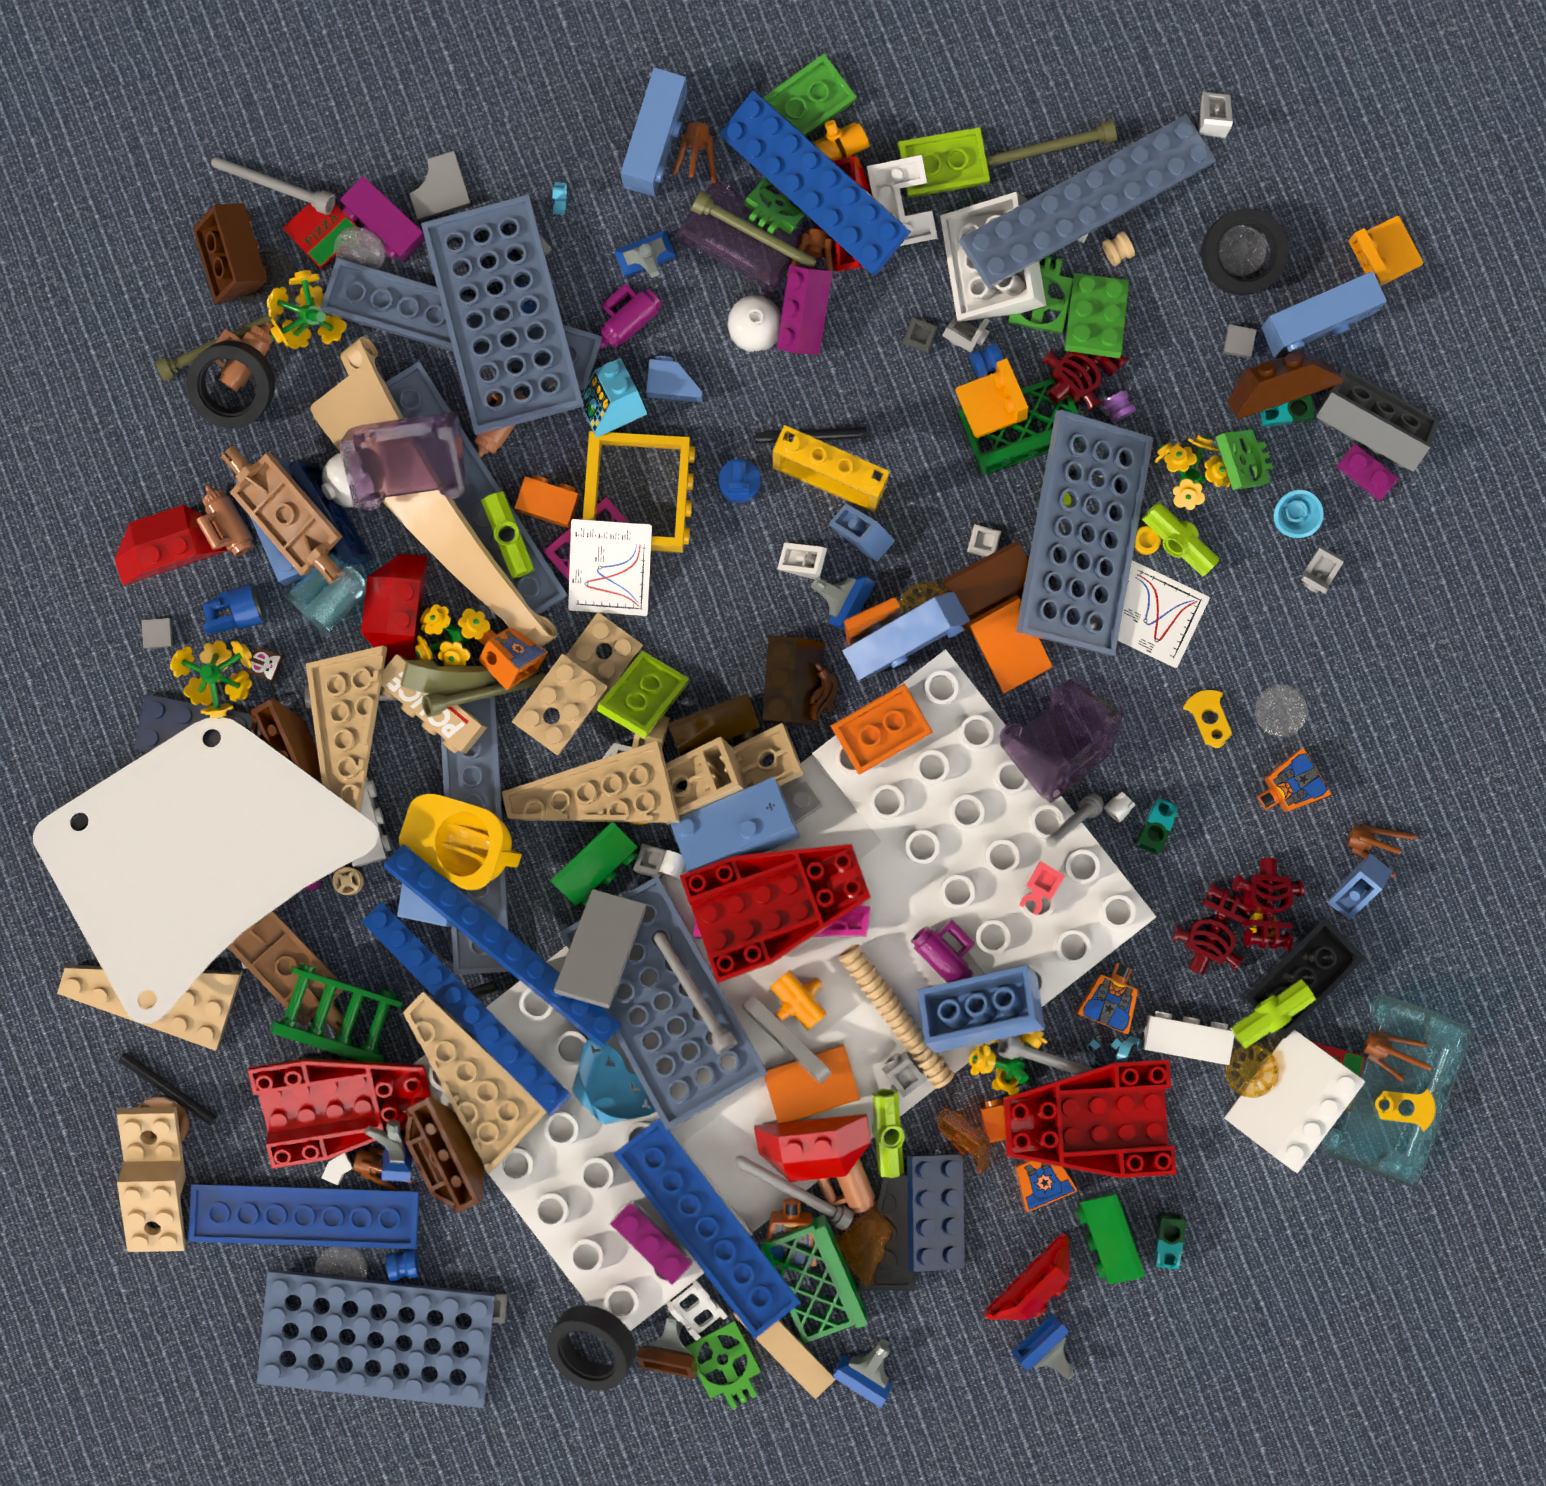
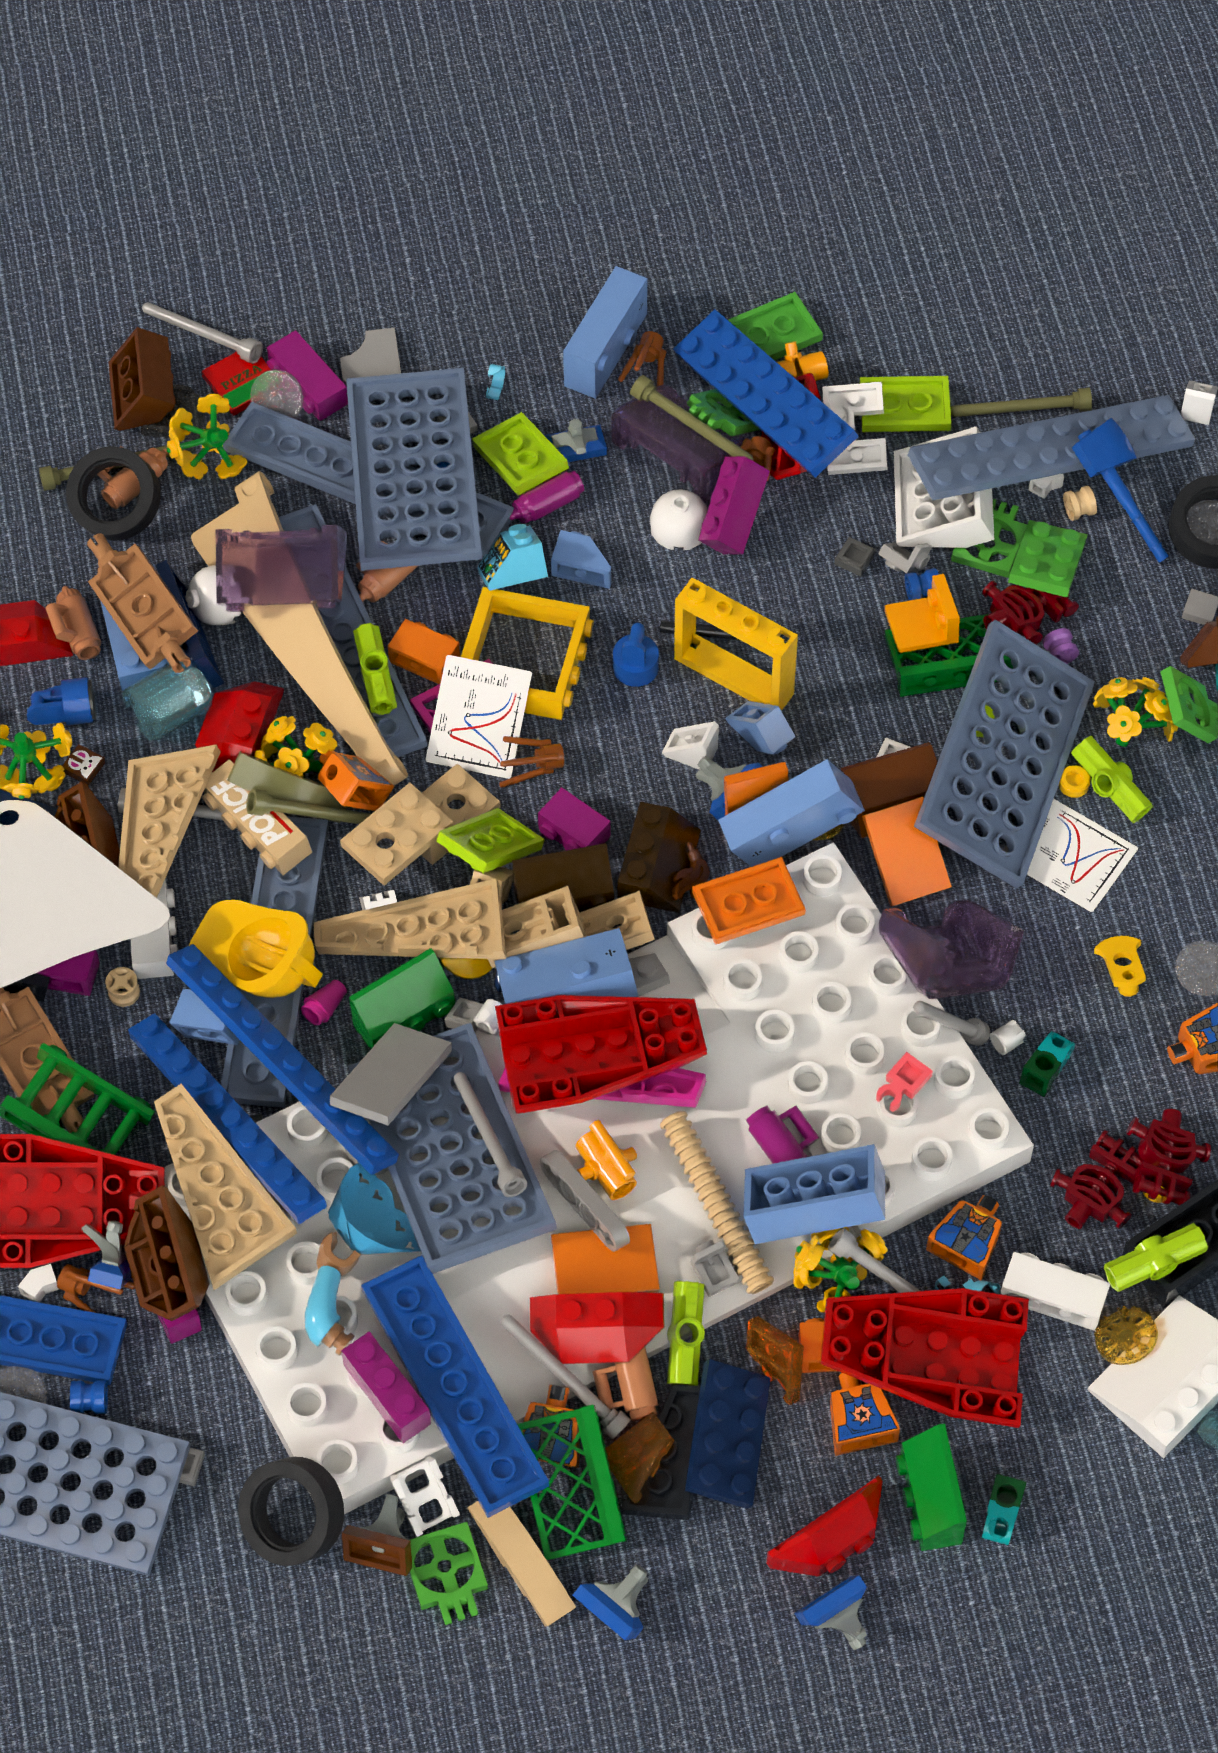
camera: 10 degrees right, 25 degrees down
none -> dark pink cone [301,980,347,1025]
none -> piece [305,1232,361,1356]
none -> white tile [359,890,397,910]
none -> lime plate [472,412,569,496]
none -> dark orange plant [499,736,564,787]
none -> magenta piece [538,787,611,850]
none -> blue piece [1072,418,1169,563]

